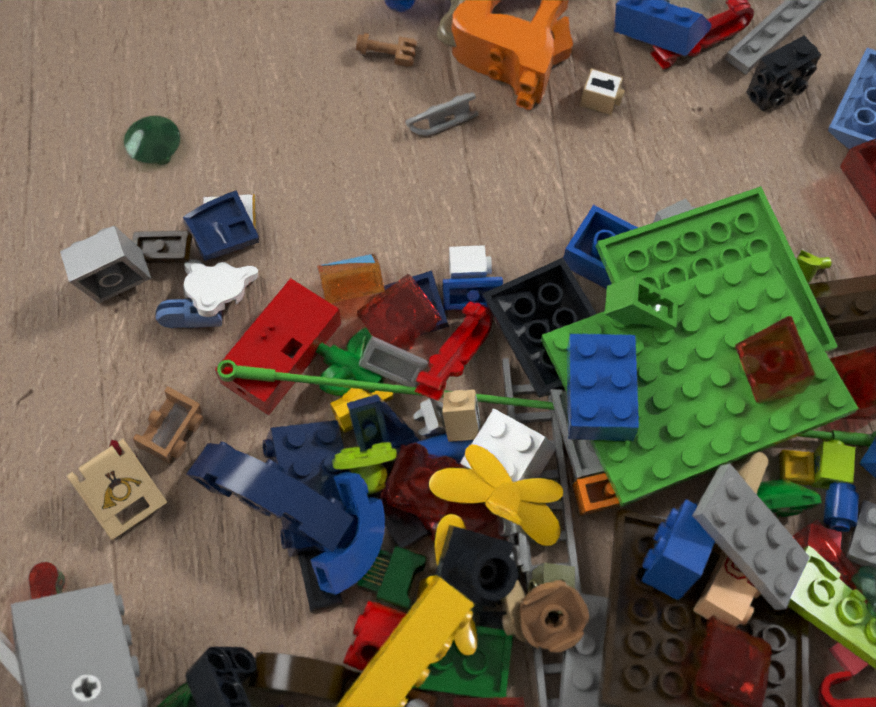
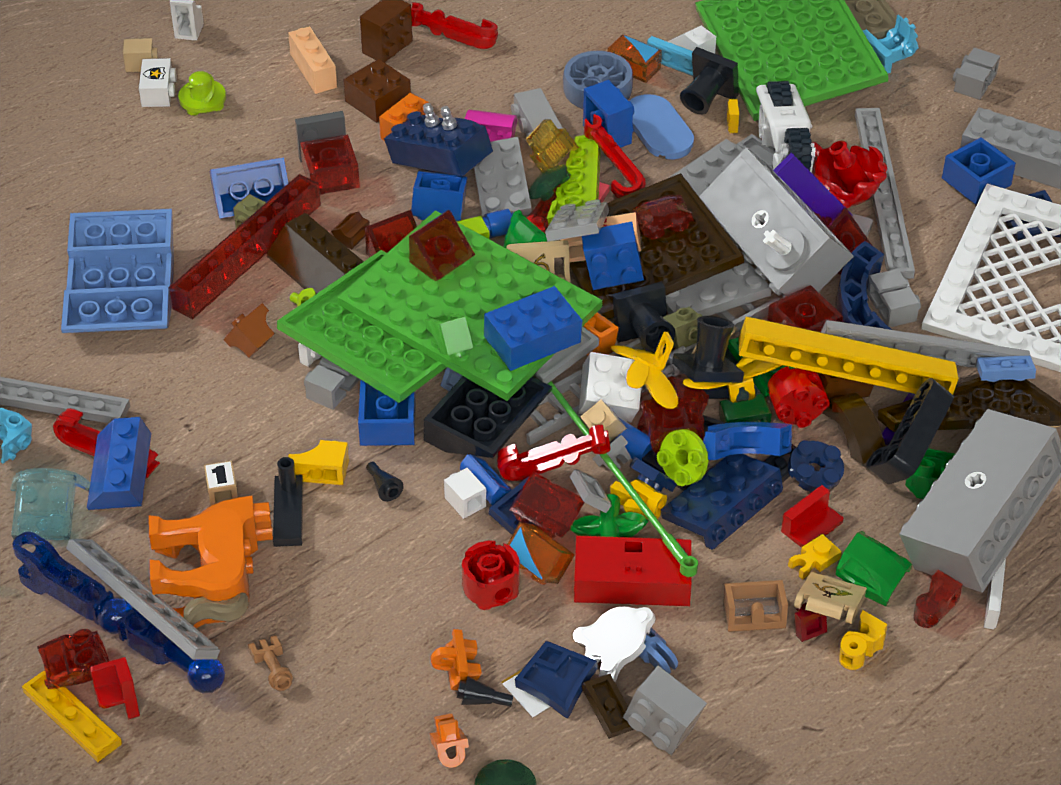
camera: 120 degrees left, 20 degrees down
dark blue brick [186,441,354,552] -> none
light grey piece [405,92,479,135] -> none
medium nougat plate [518,580,589,652] -> none
black brick [746,35,822,111] -> none
none -> dark orange brick [224,303,275,358]
none -> black piece [273,457,303,547]
none -> yellow arch [288,440,349,485]
none -> black cone [366,461,403,502]
none -> orange hips [430,629,482,691]
none -> orange hips [430,714,469,768]
none -> black cone [456,676,513,707]
none -> red brick [461,540,520,610]
none -> black plant [613,282,675,353]
none -> red panel [781,485,844,547]
none -> dark blue plate [788,440,844,492]
none -> yellow plate [788,534,842,580]
none -> green slope [835,531,912,606]
none -> yellow leg [839,610,888,670]

